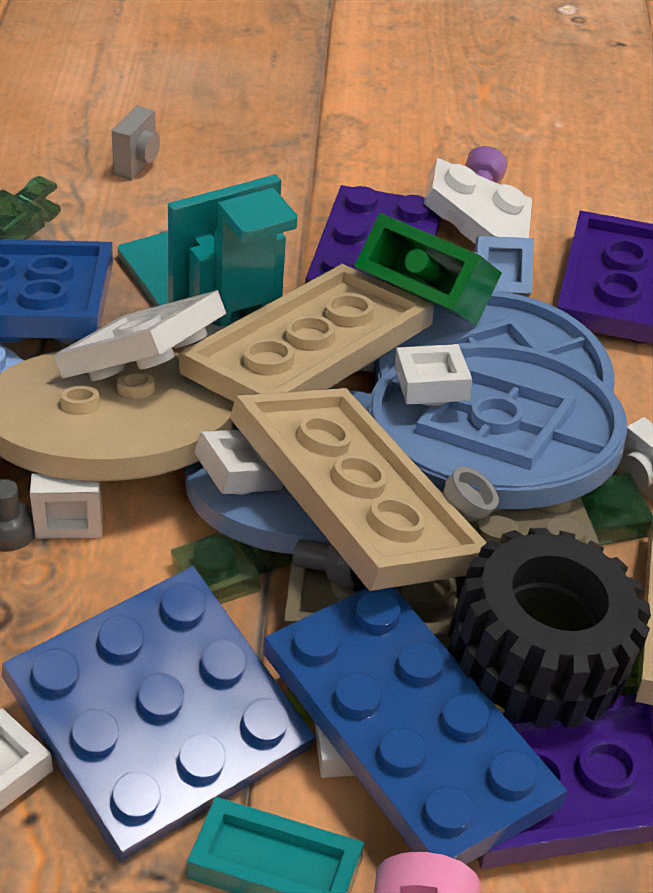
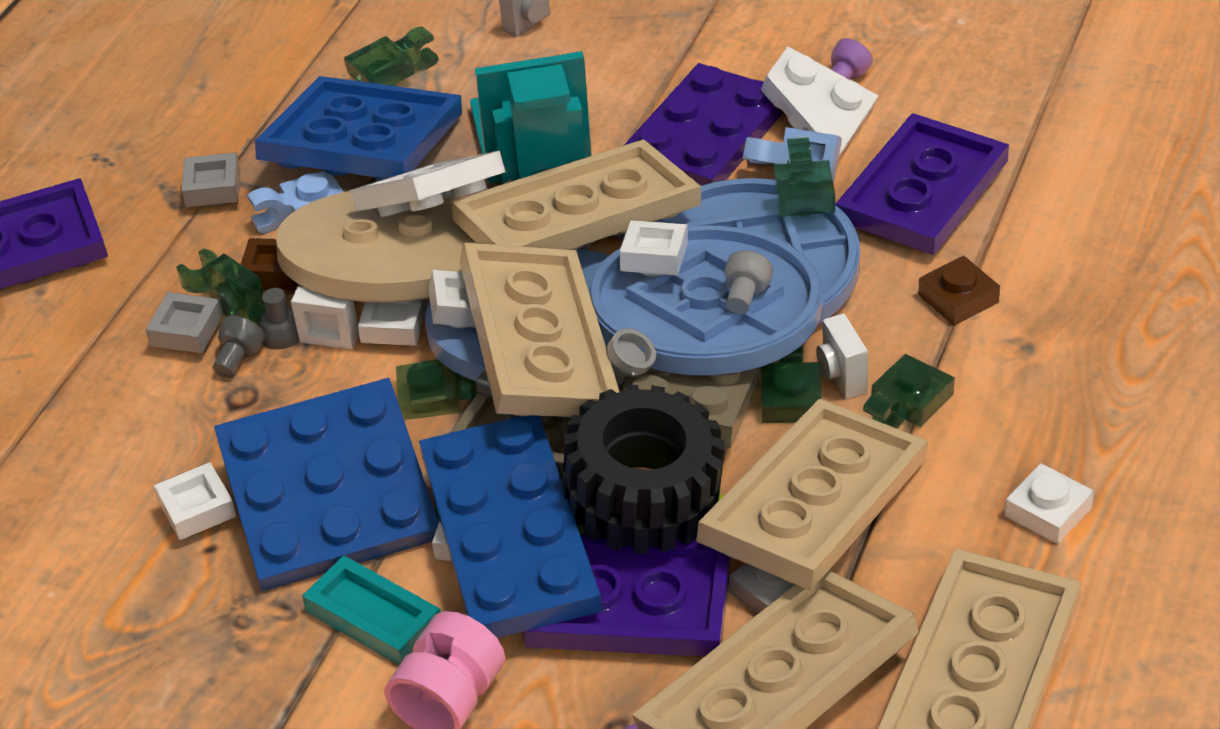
camera: 25 degrees right, 0 degrees up
green brick [354,213,502,326] -> none
none -> white plate [358,299,427,346]
none -> light grey piece [725,250,773,314]
none -> clear green plate [774,137,835,217]

